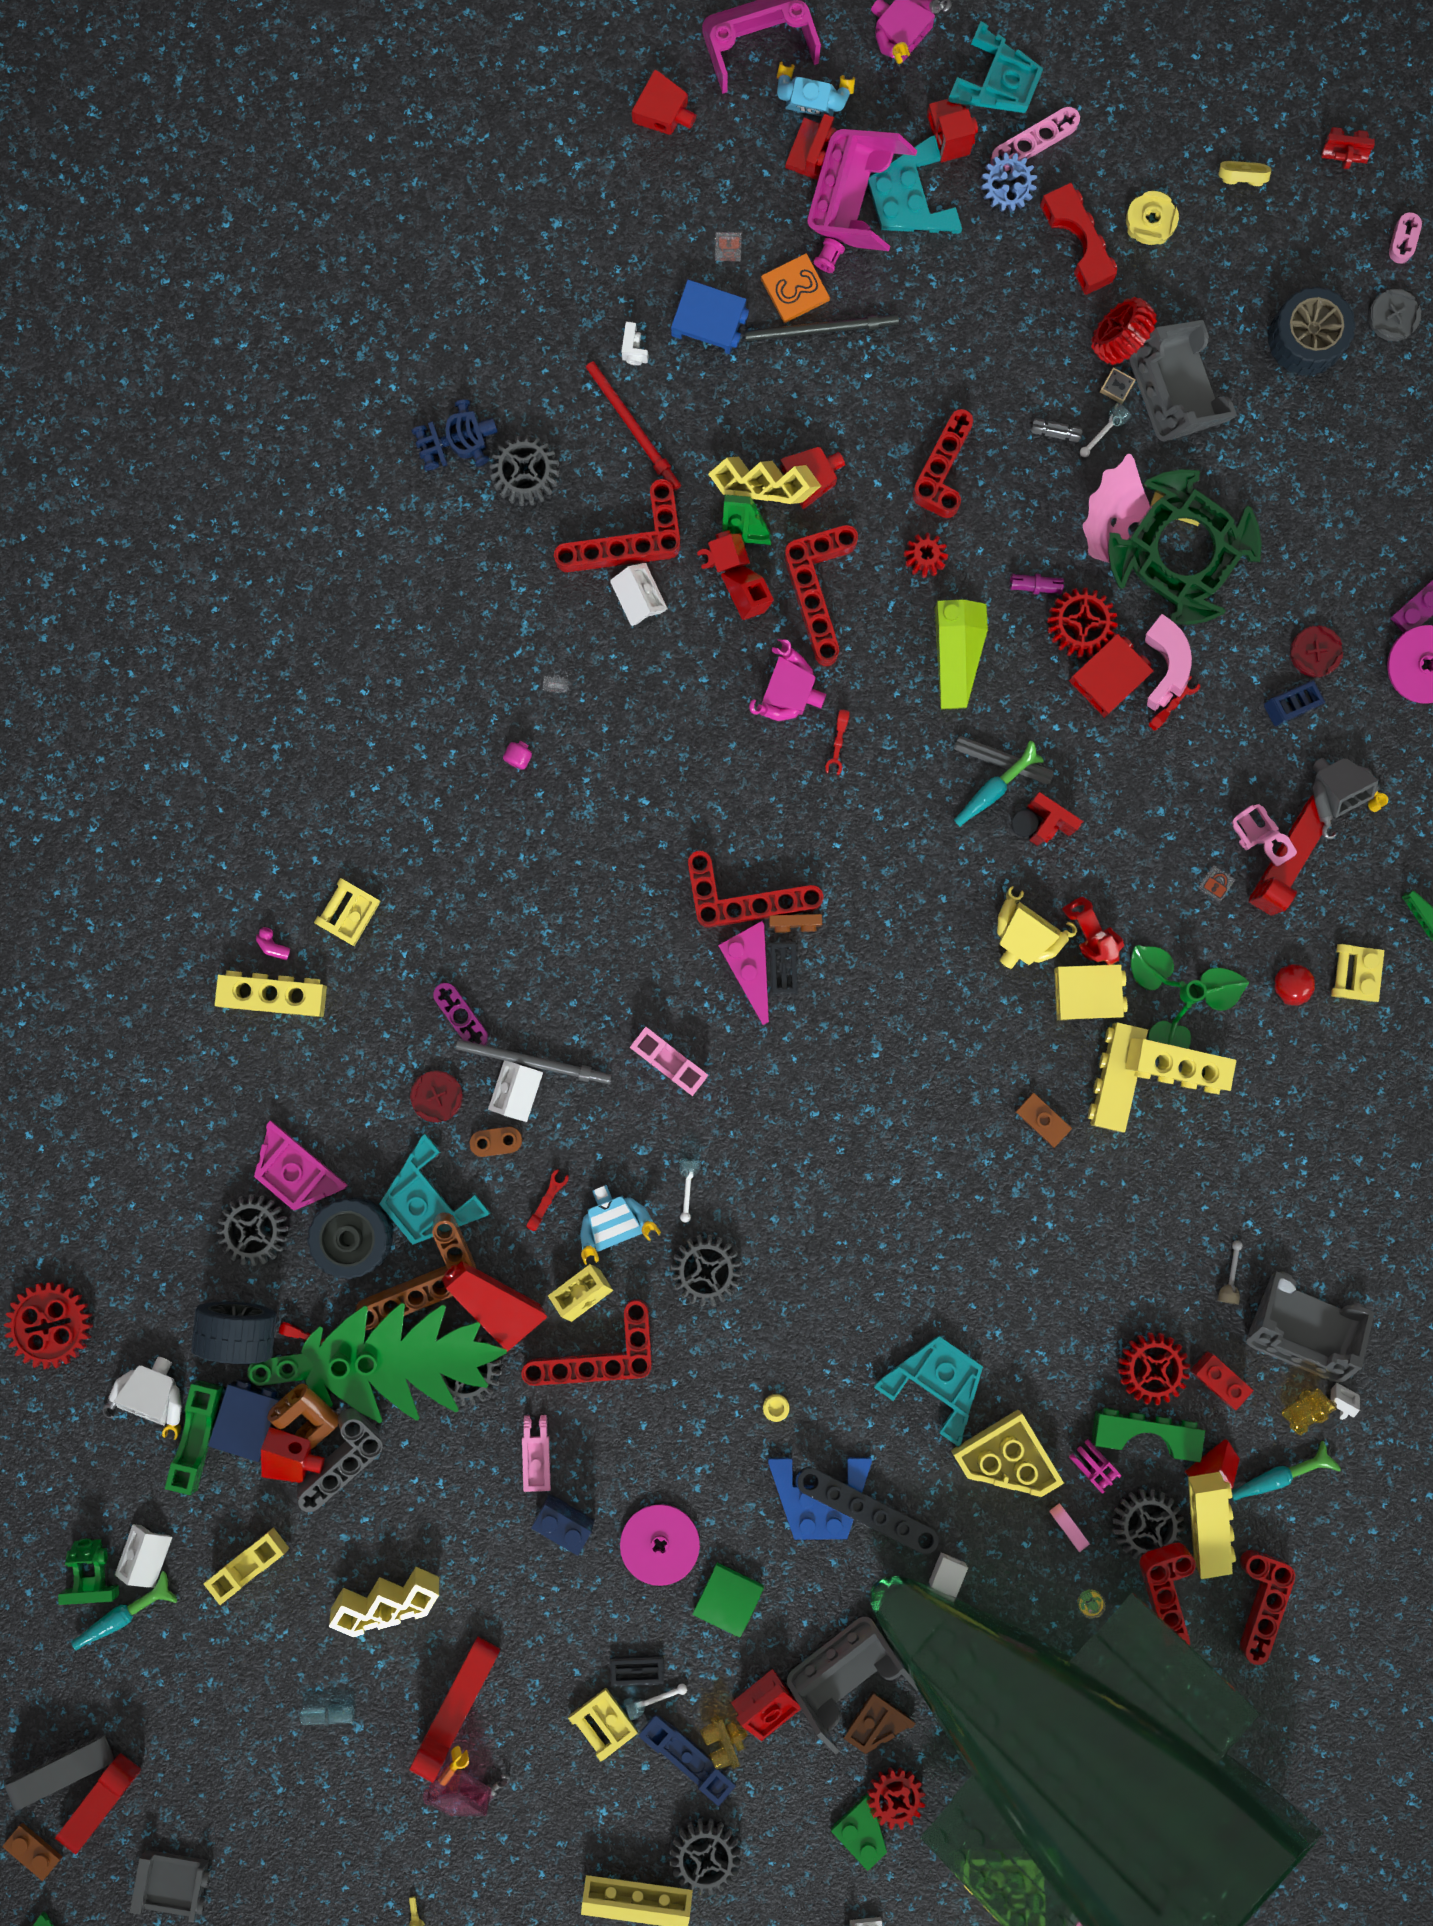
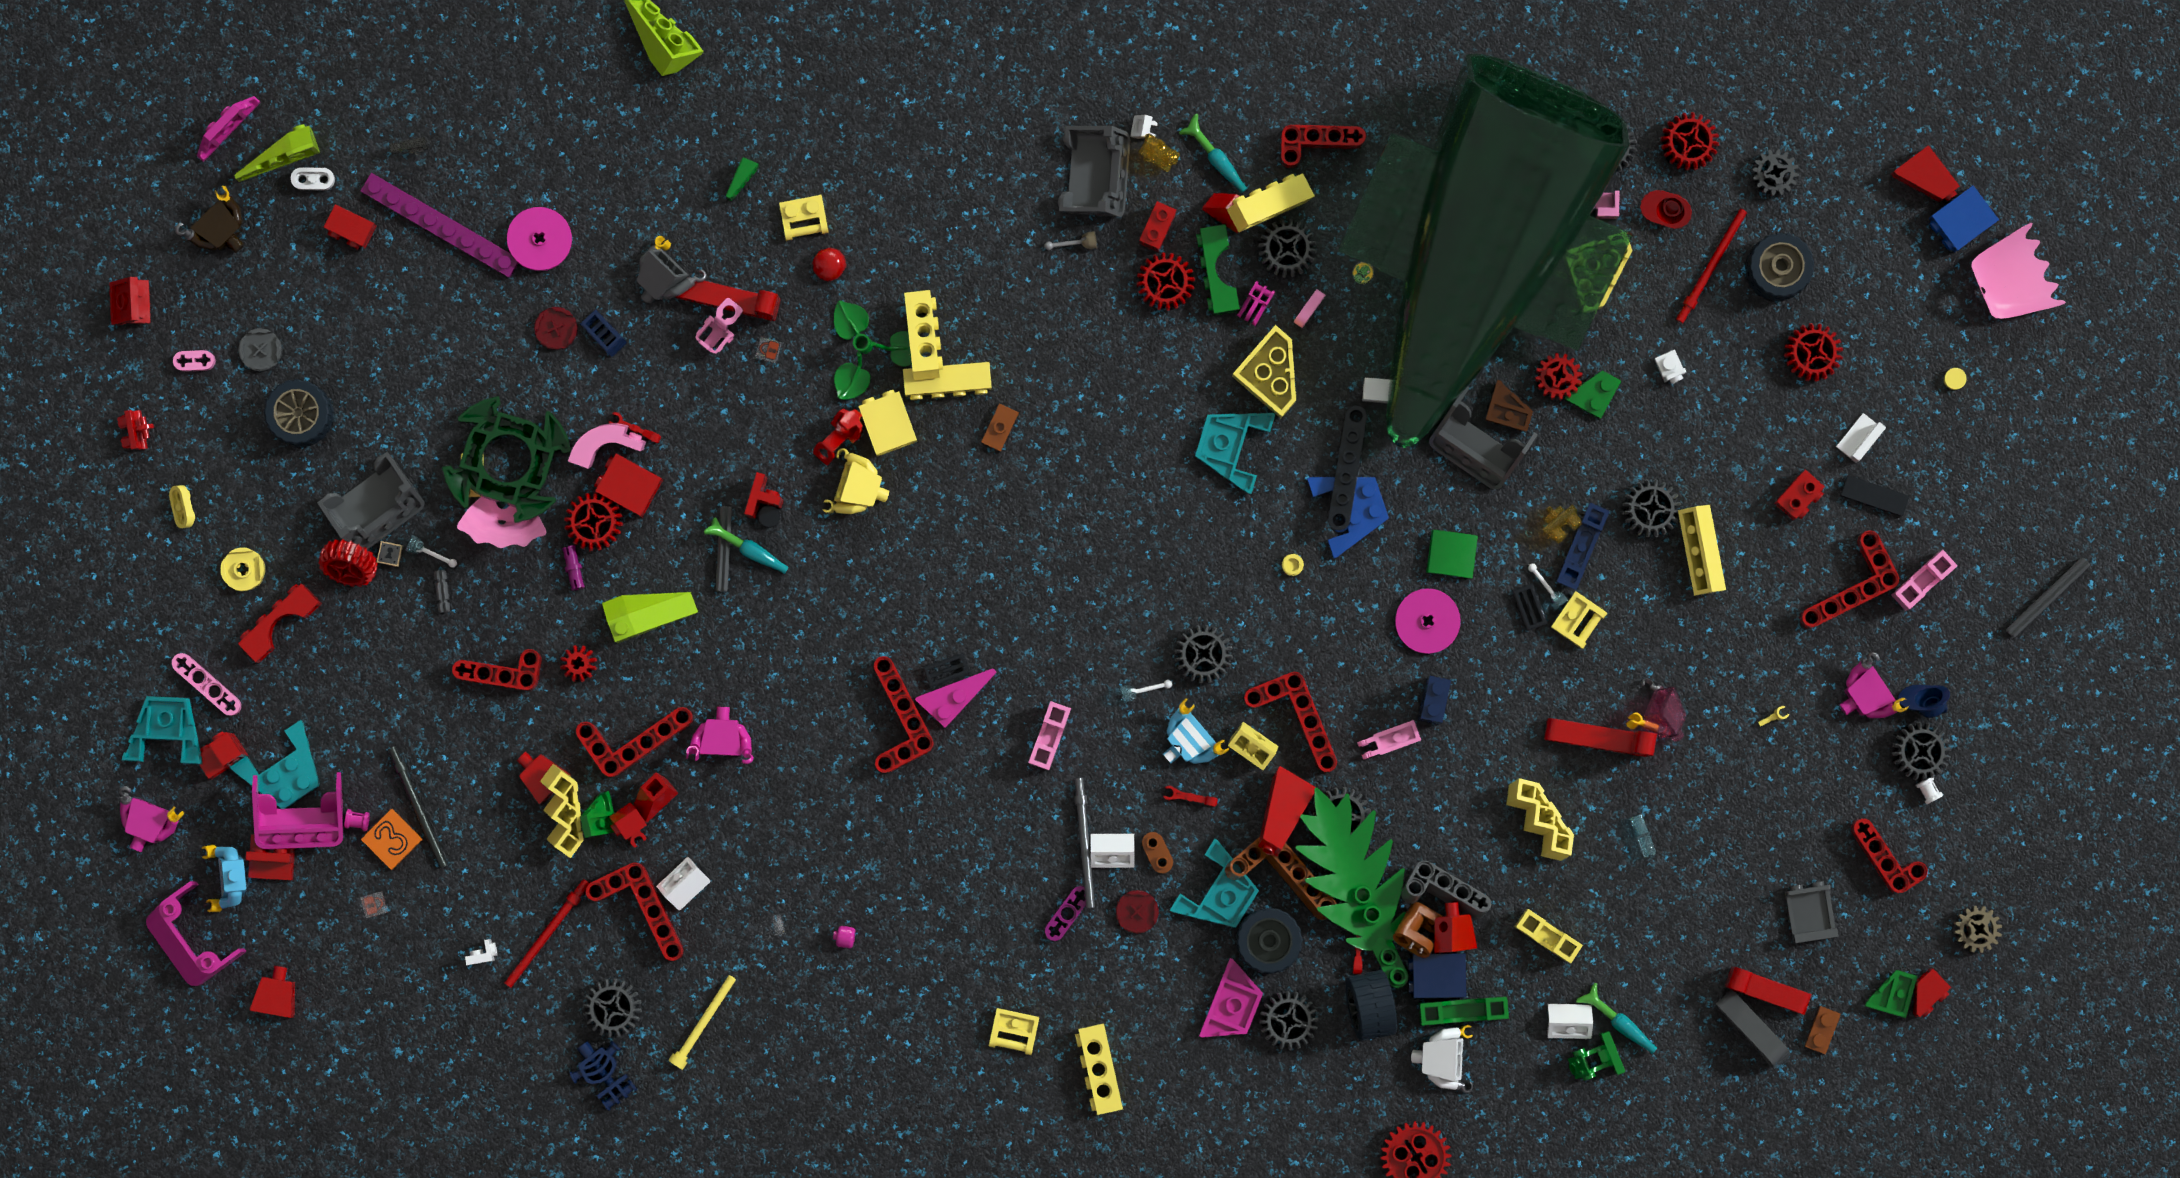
camera: 105 degrees left, 0 degrees up
dark pink arm [256,927,290,960] -> none
blue panel [671,280,749,355] -> none
red bracket [731,1669,801,1741] -> none
dark orange plate [769,914,822,933] -> none
red piece [825,710,849,775] -> none
medium blue gear [980,153,1037,212] -> none
red beam [1139,1543,1196,1655] -> none
none -> light yellow piece [668,975,736,1070]

